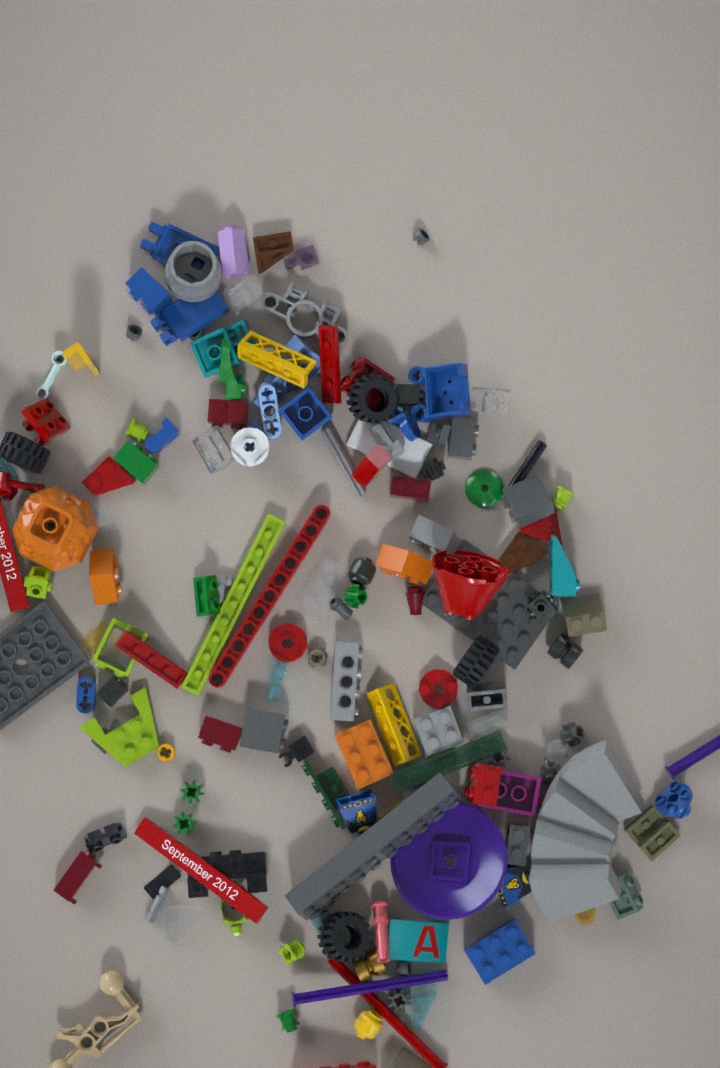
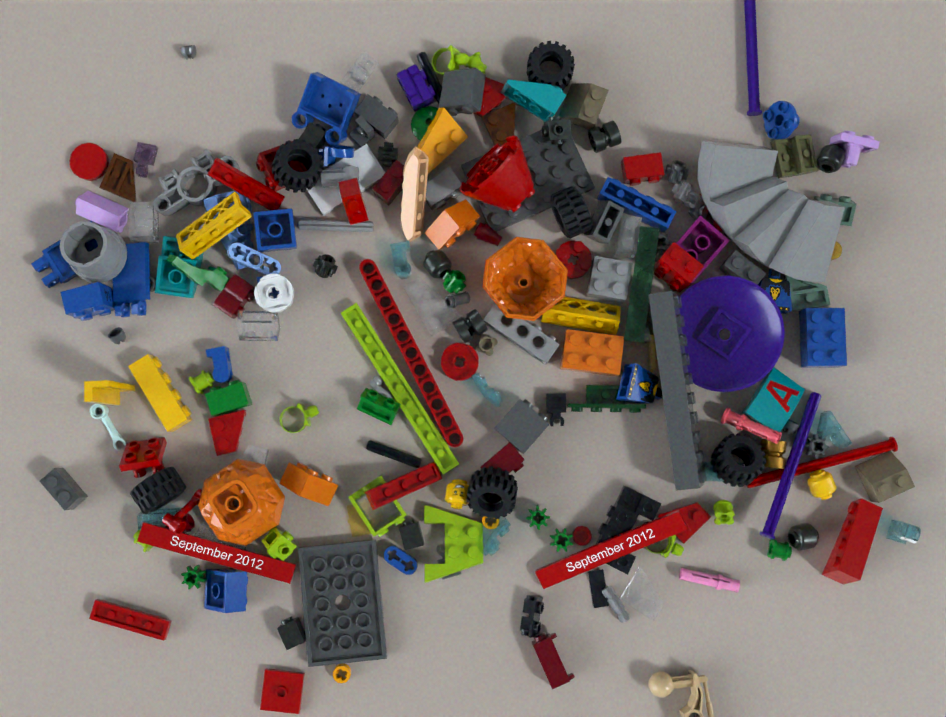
camera: 60 degrees left, 0 degrees up
none -> red tile [69,143,109,181]
none -> yellow brick [128,354,192,432]
none -> lime piece [280,403,319,433]
none -> pearl dark grey gear [313,254,338,278]
none -> black axle [366,440,422,468]
none -> clear light blue leg [390,241,412,279]
none -> dark purple brick [396,65,435,112]
none -> light nougat brick [400,147,429,243]
none -> light orange wedge [417,107,468,174]
none -> lime piece [432,45,469,76]
none -> yellow head [445,479,469,509]
none -> pearl dark grey wheel [452,309,488,343]
none -> black tyre [466,466,518,519]
none -> orange rock [482,237,568,321]
none -> clear light blue slope [483,518,511,556]
none -> black tyre [526,41,575,90]
none -> red tile [572,526,592,546]
none -> blue brick [597,177,677,233]
none -> red brick [621,152,664,186]
none -> red wing [656,502,711,544]
none -> bright pink pin [679,567,740,593]
none -> sand green wing [784,275,830,311]
none -> pearl dark grey head [787,523,819,551]
none -> pearl dark grey head [817,144,845,173]
none -> lavender plate [829,130,880,168]

